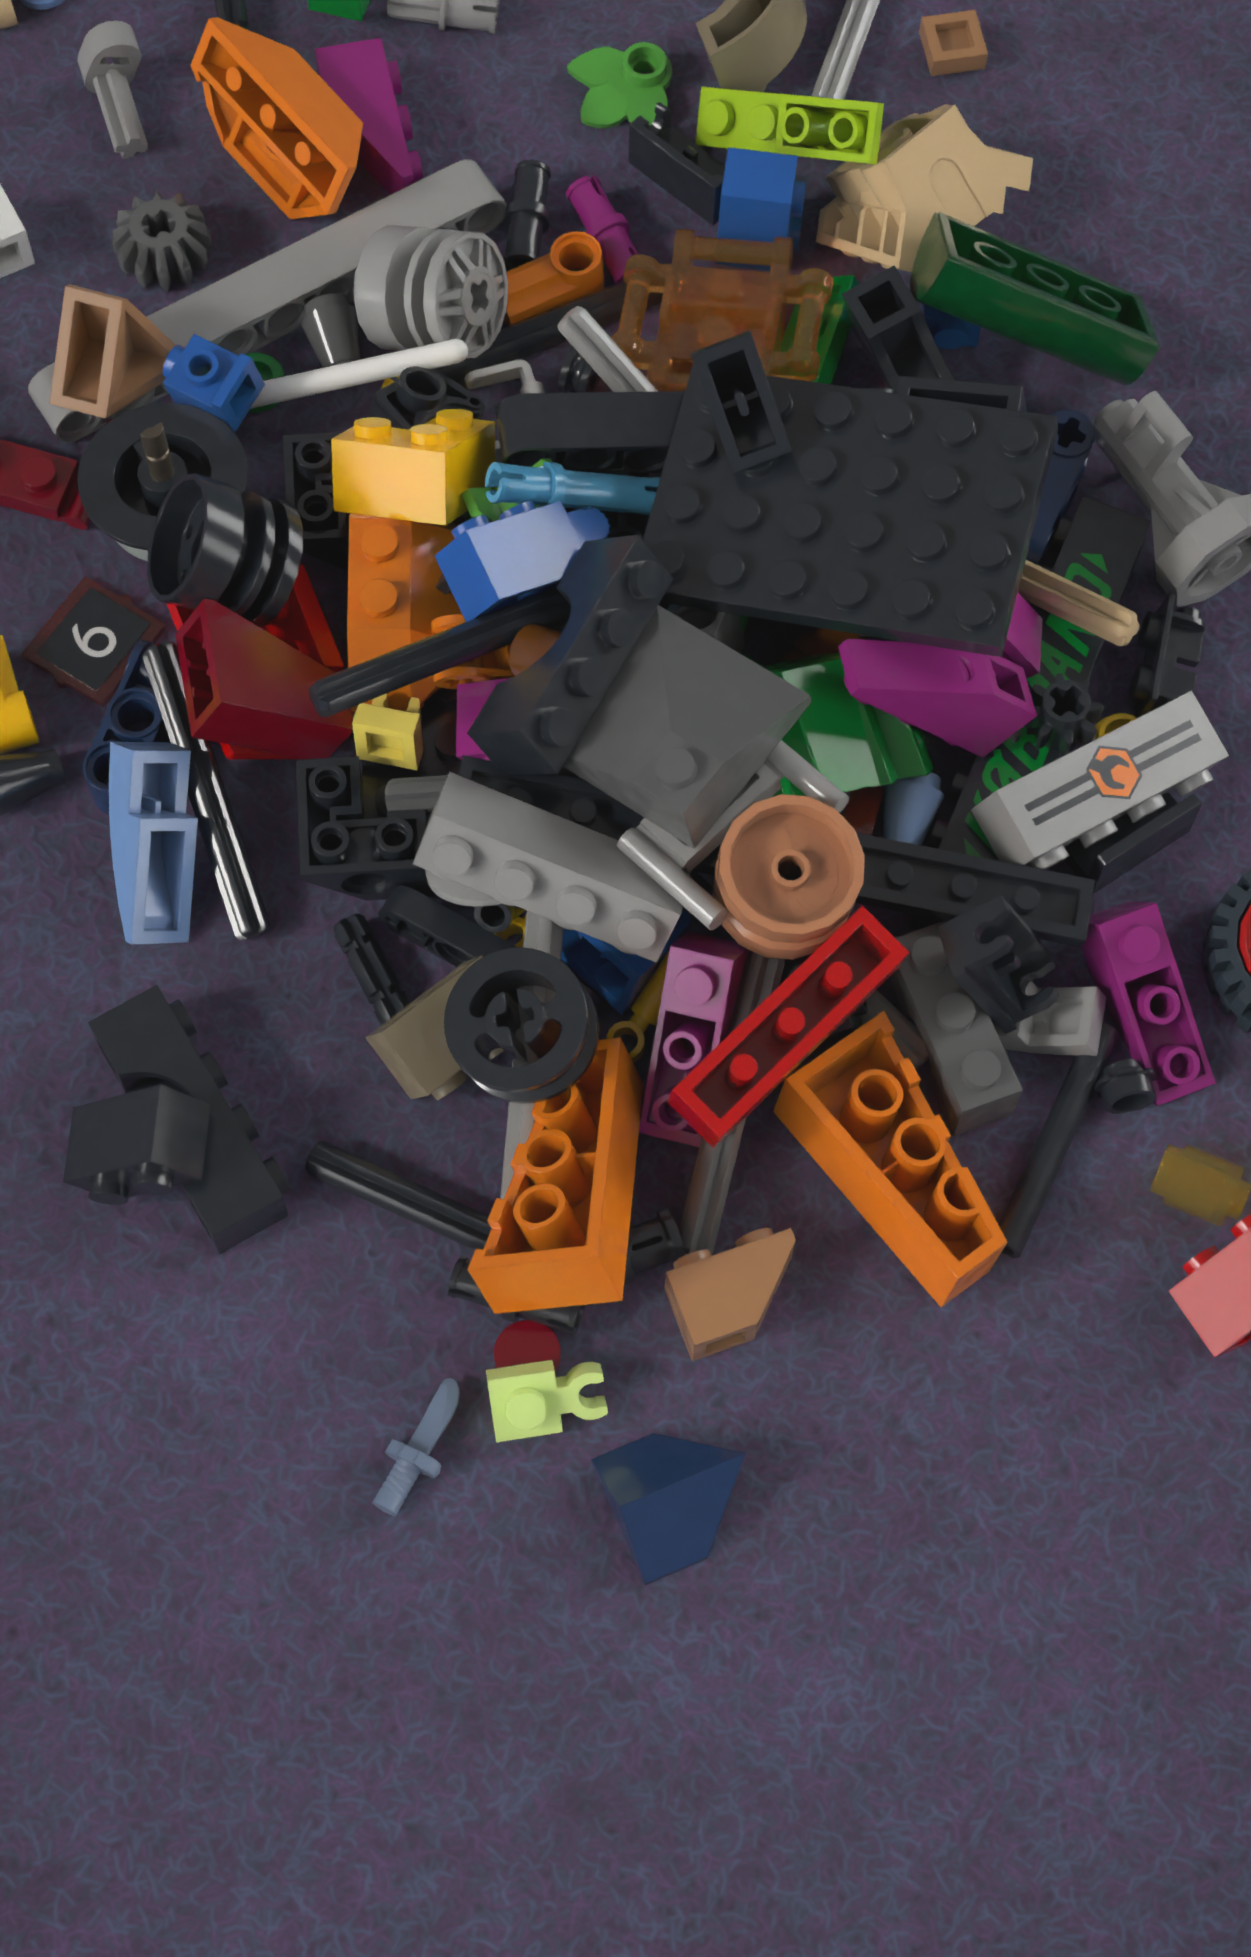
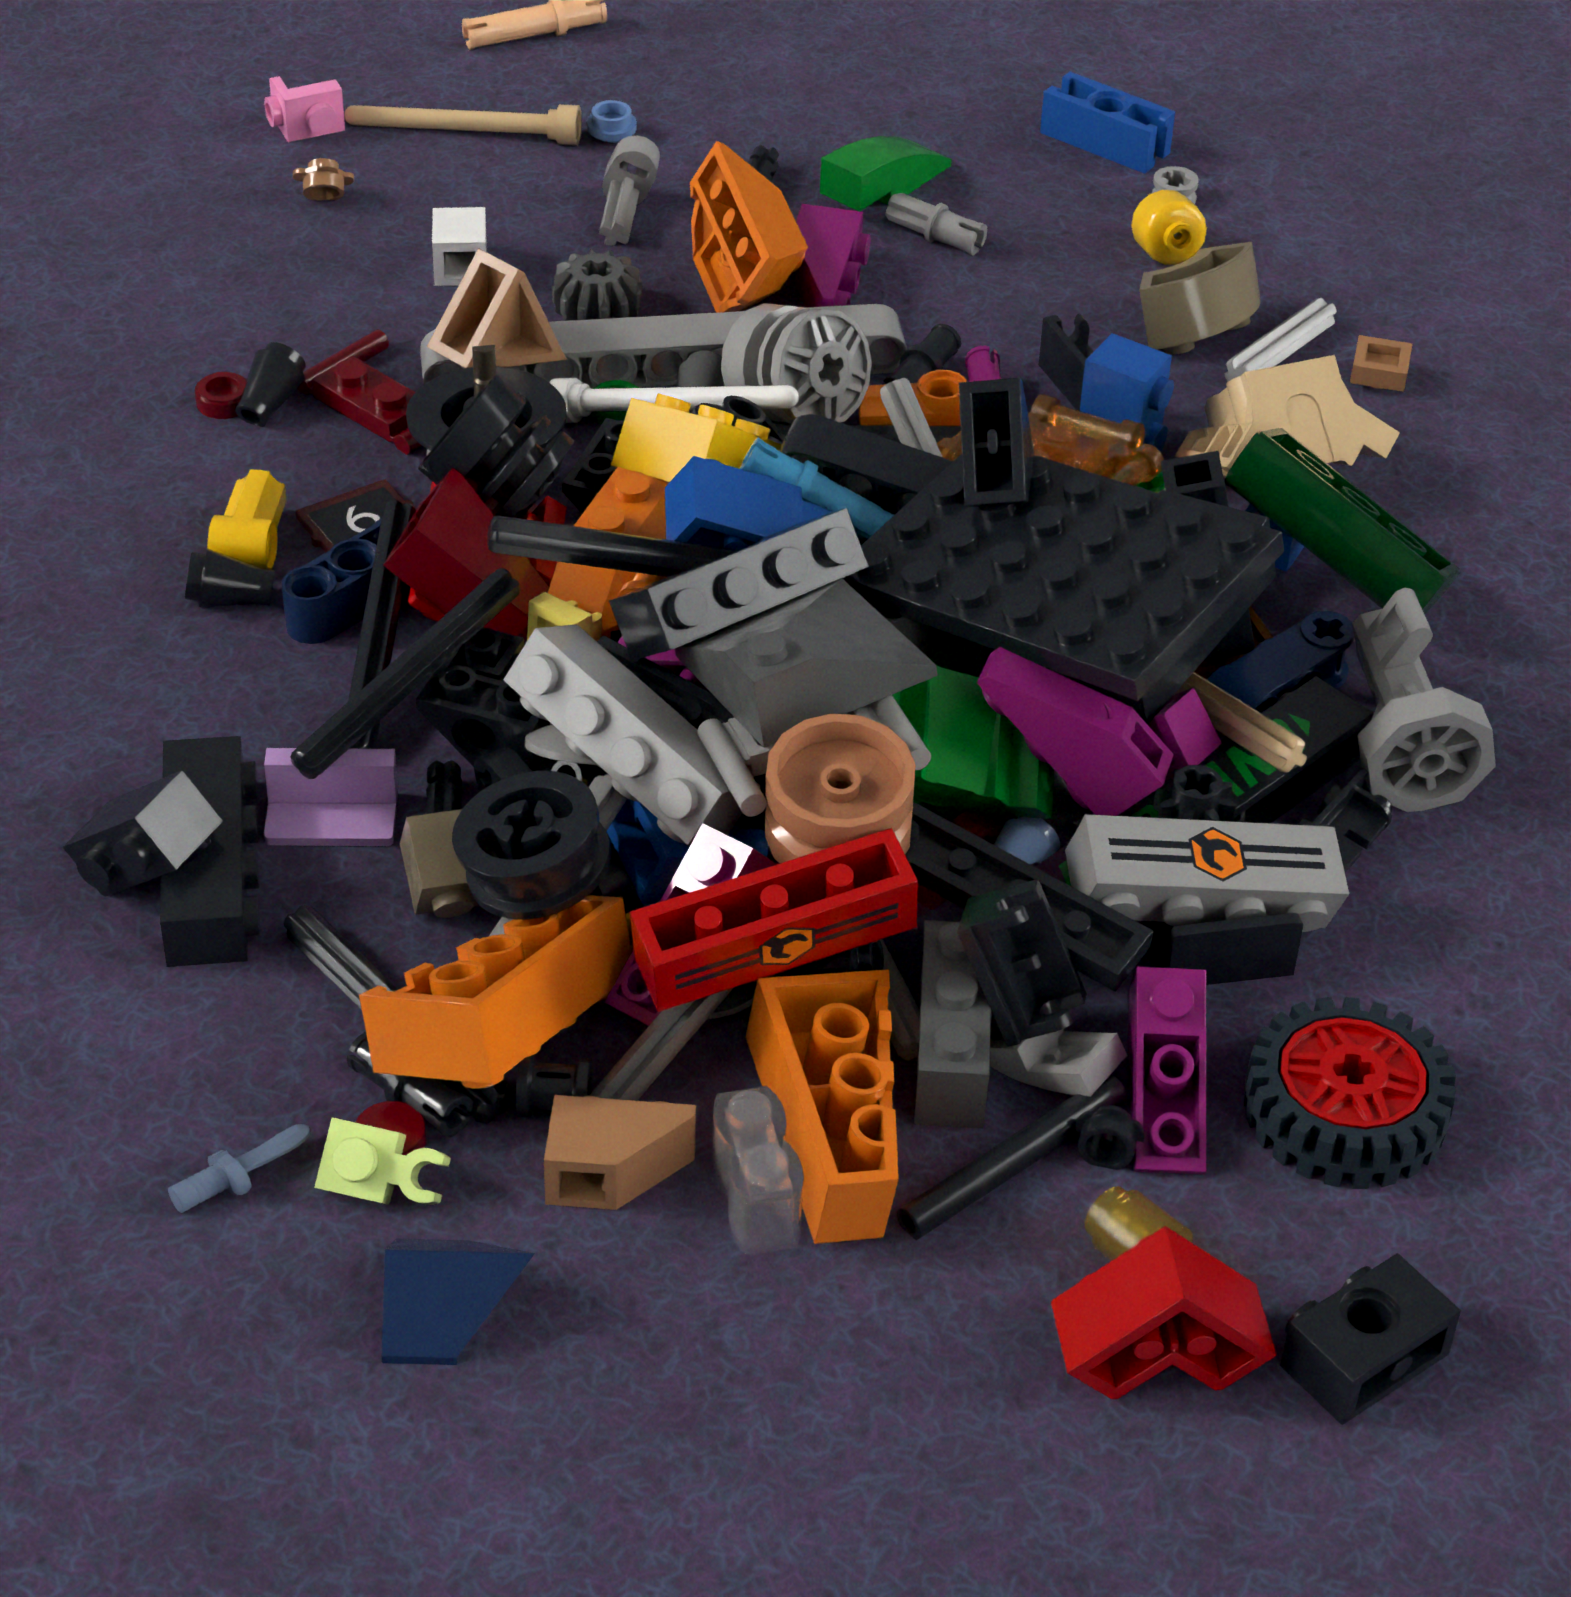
camera: 25 degrees right, 25 degrees down
medium blue slope [109,742,198,945] -> none
blue brick [163,334,265,433] -> none
bright green plate [567,42,672,129] -> none
lime slope [695,87,884,165] -> none
none -> lavender panel [264,748,398,846]
none -> black axle [290,568,521,780]
none -> clear brick [712,1086,804,1256]

